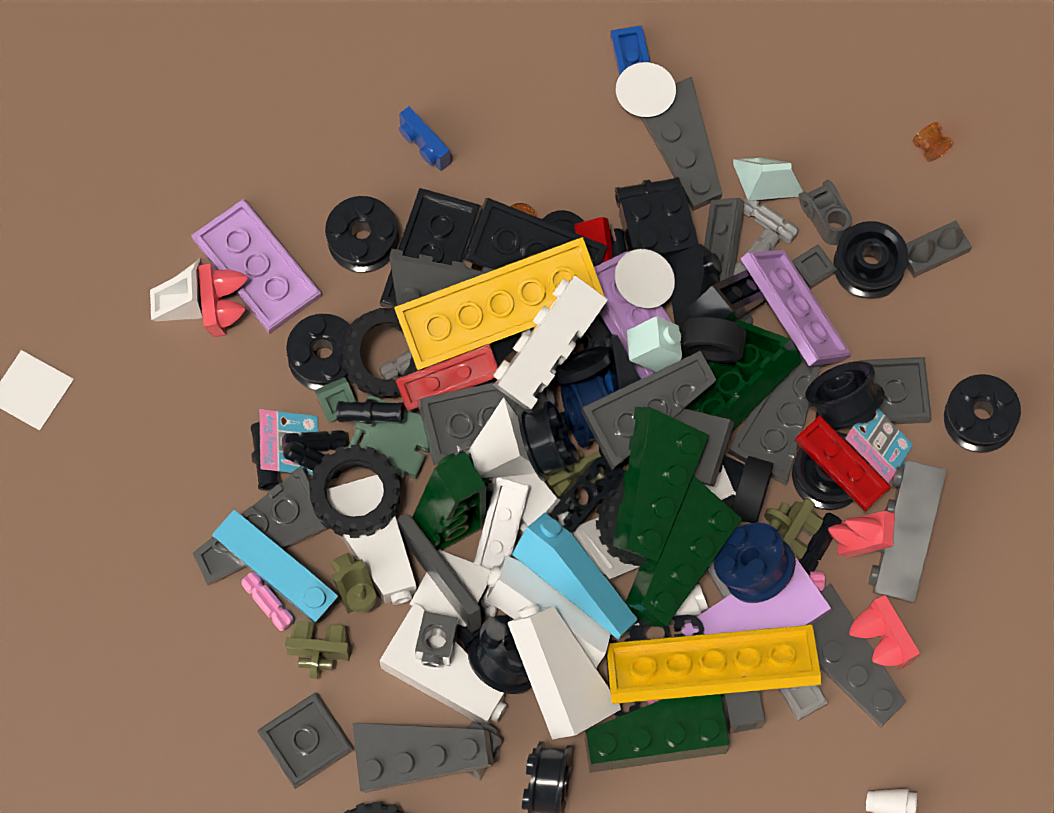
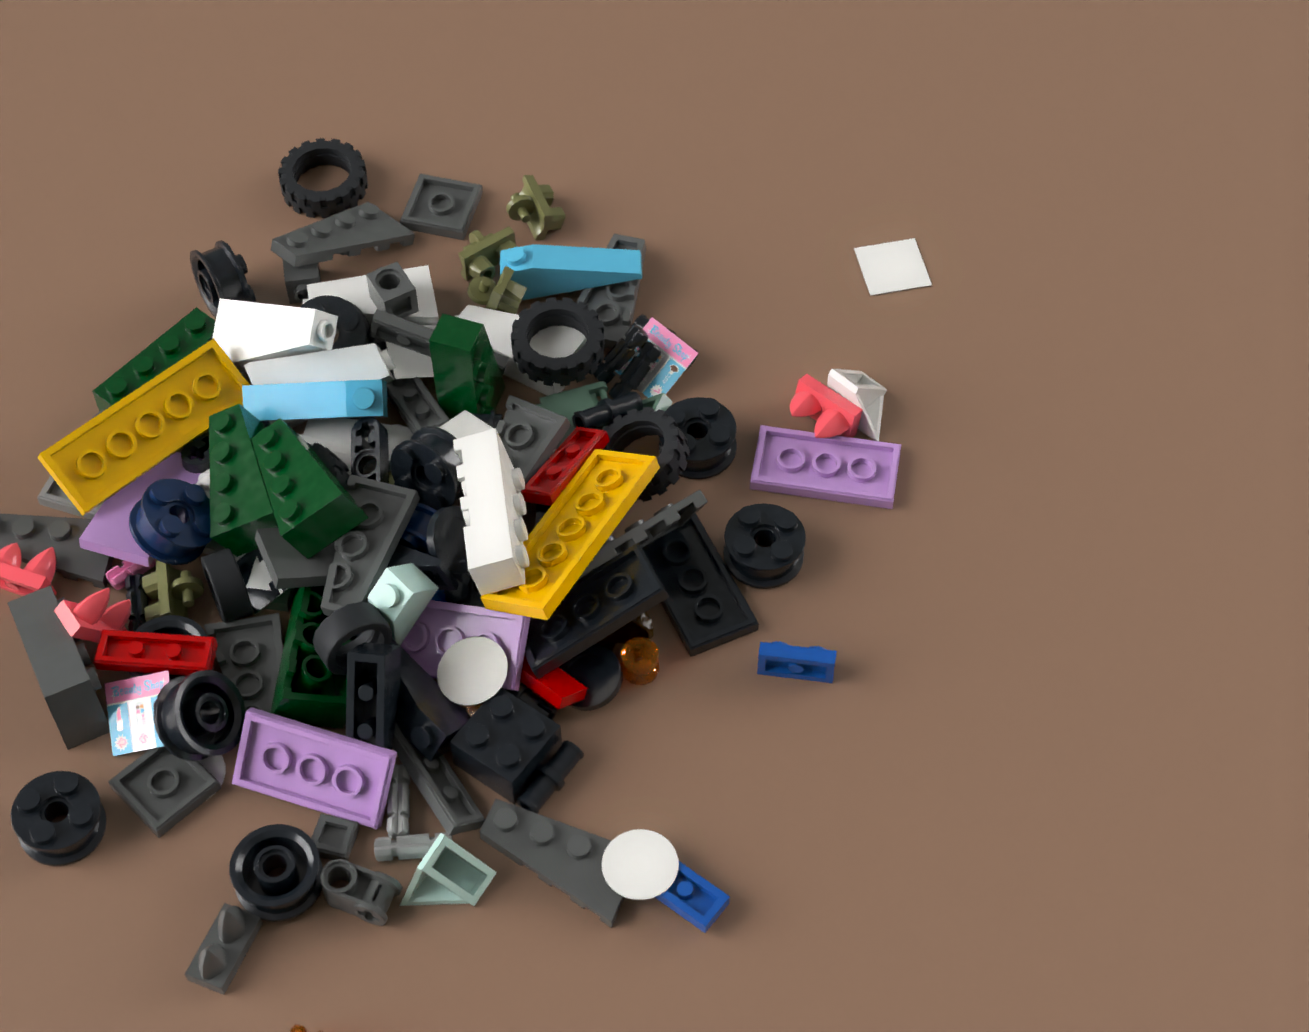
camera: 140 degrees right, 15 degrees down
none -> olive hips [506,175,565,240]

